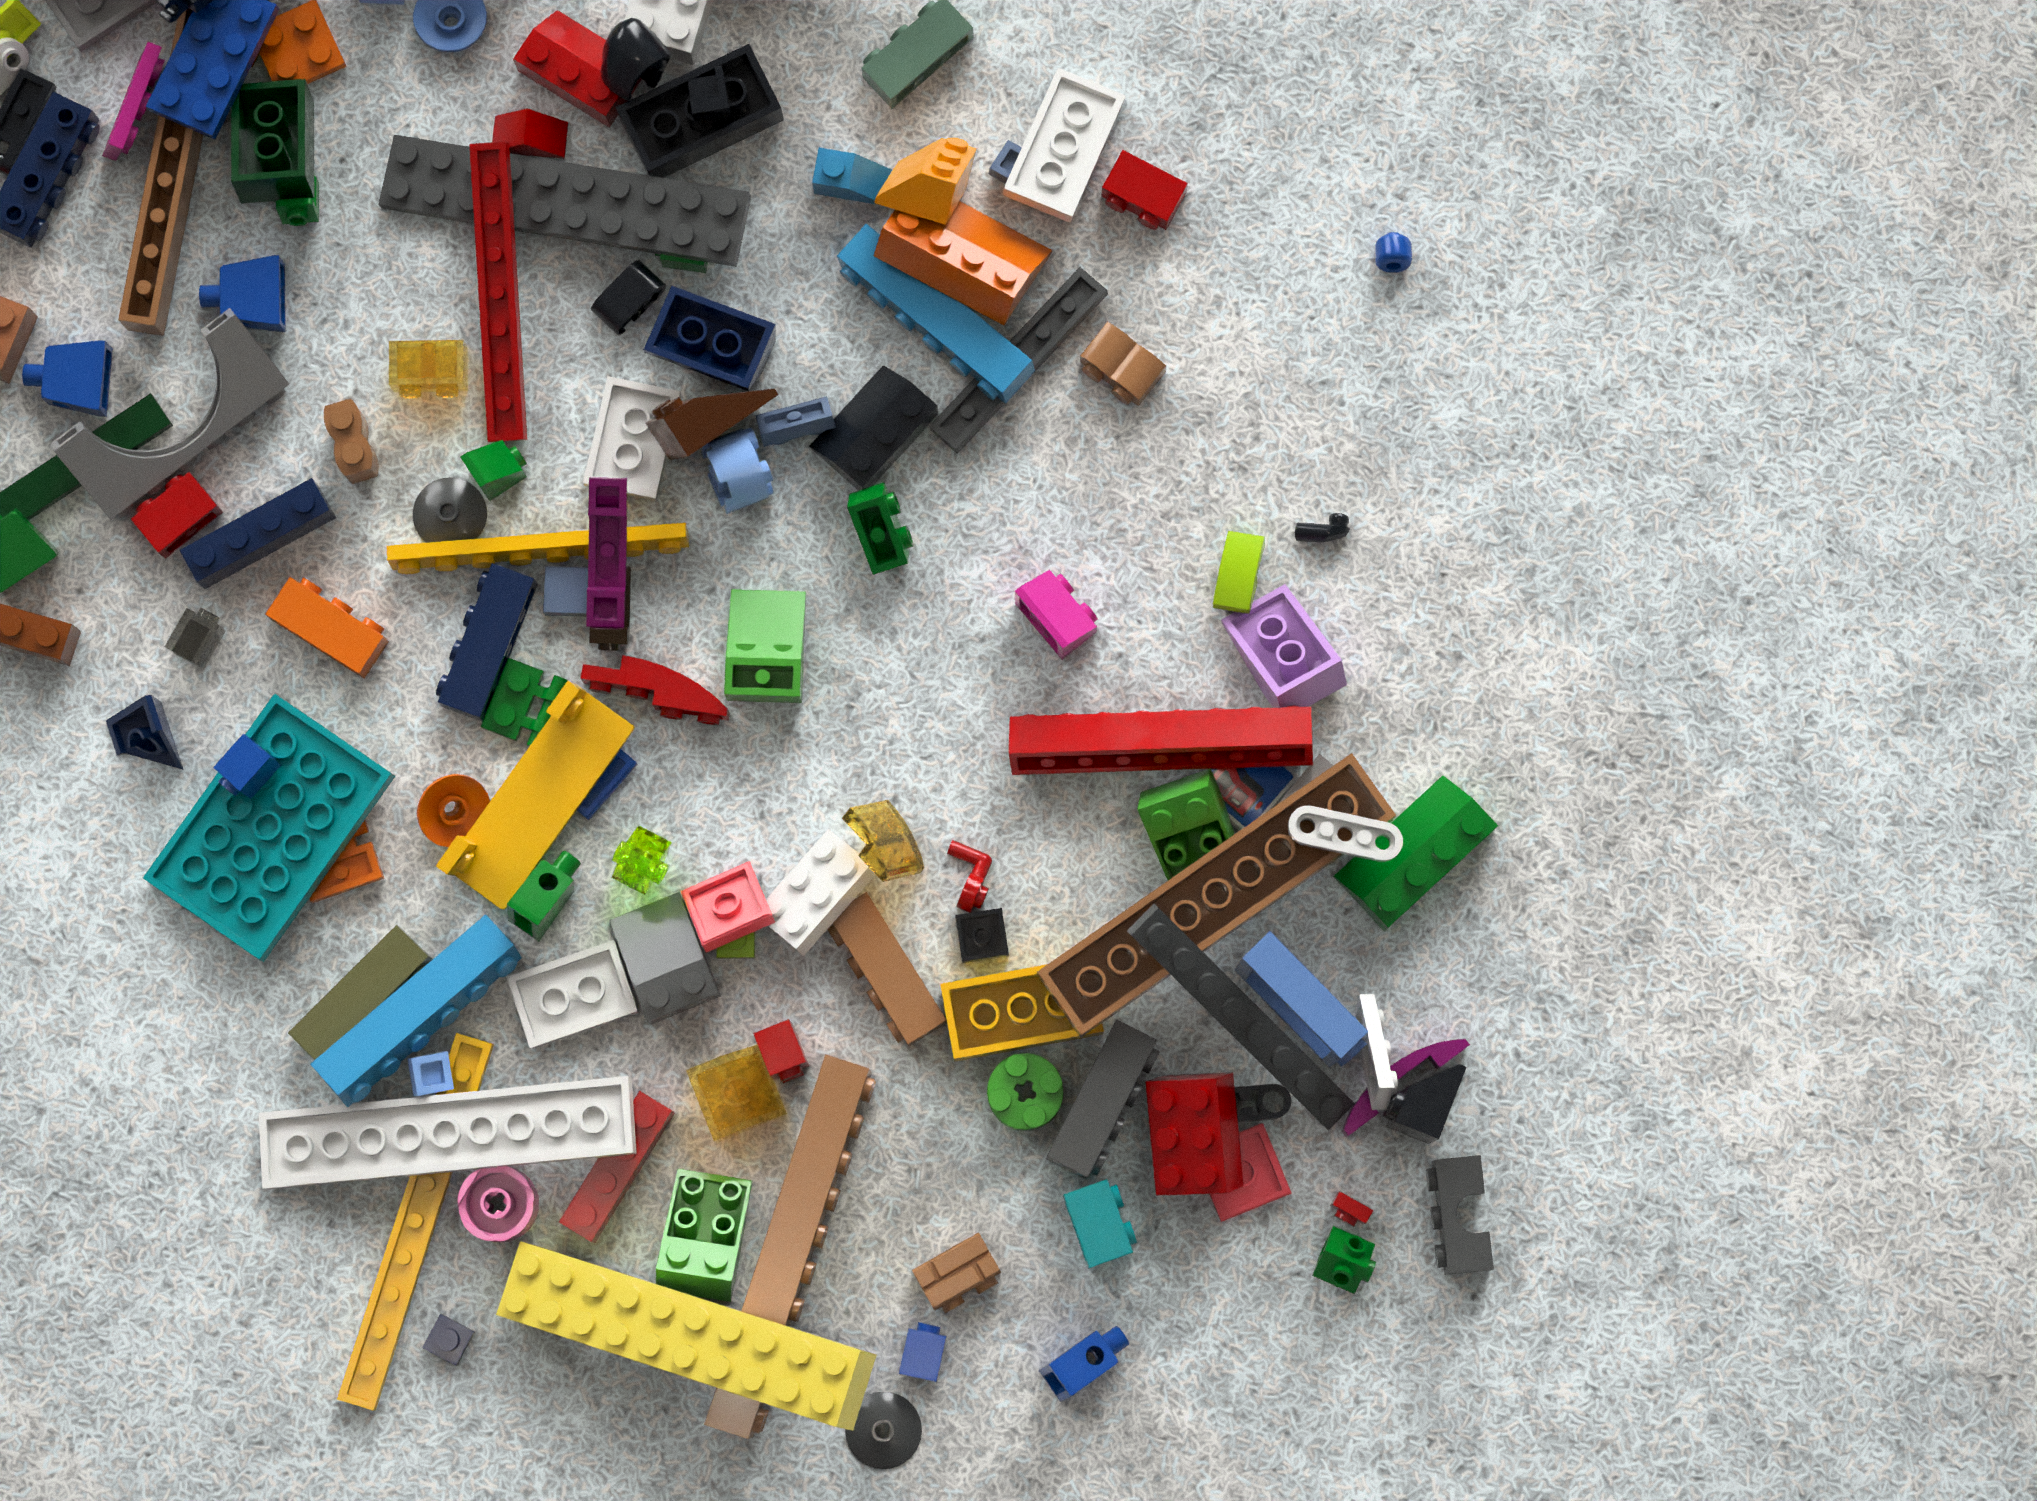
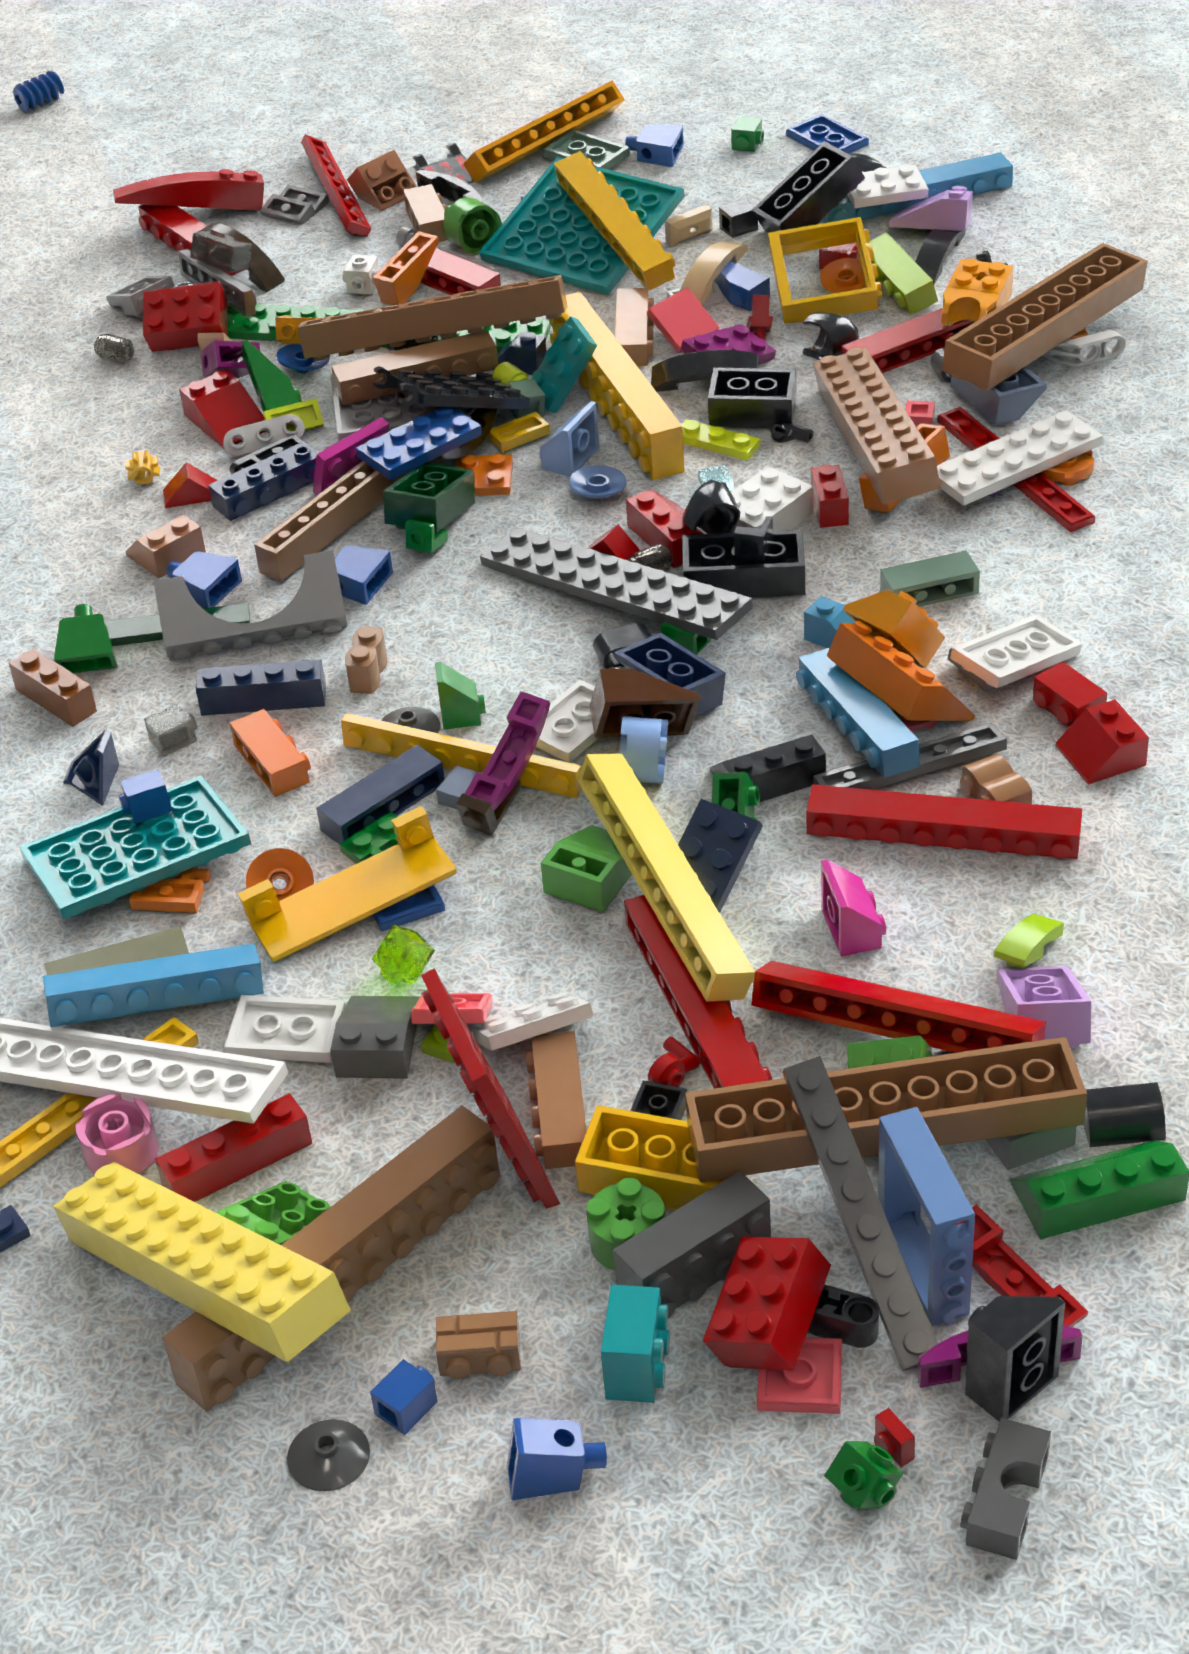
camera: 30 degrees right, 40 degrees down
red brick [131,472,223,559] -> none
clear yellow brick [389,340,468,398] -> none
light blue plate [407,1051,454,1096] -> none
red plate [469,141,528,442] -> none
green torso [507,851,581,942] -> none
red slope [580,655,730,725] -> none
clear yellow slope [686,1044,787,1143] -> none
red brick [753,1019,809,1084] -> none
sand blue plate [755,396,836,447] -> none
clear yellow slope [842,800,924,882] -> none
white plate [1288,806,1403,862] -> none
black arm [1295,513,1350,543] -> none
white plate [1353,994,1398,1110] -> none
none -> red plate [421,968,561,1209]
none -> light yellow brick [578,754,755,1002]
none -> red brick [624,895,773,1088]
none -> clear smoke brick [627,543,673,572]
none -> dark blue plate [678,799,763,913]
none -> red brick [806,784,1083,859]
none -> red slope [955,1204,1088,1327]
none -> red slope [1055,699,1149,785]
none -> black brick [1083,1082,1166,1148]

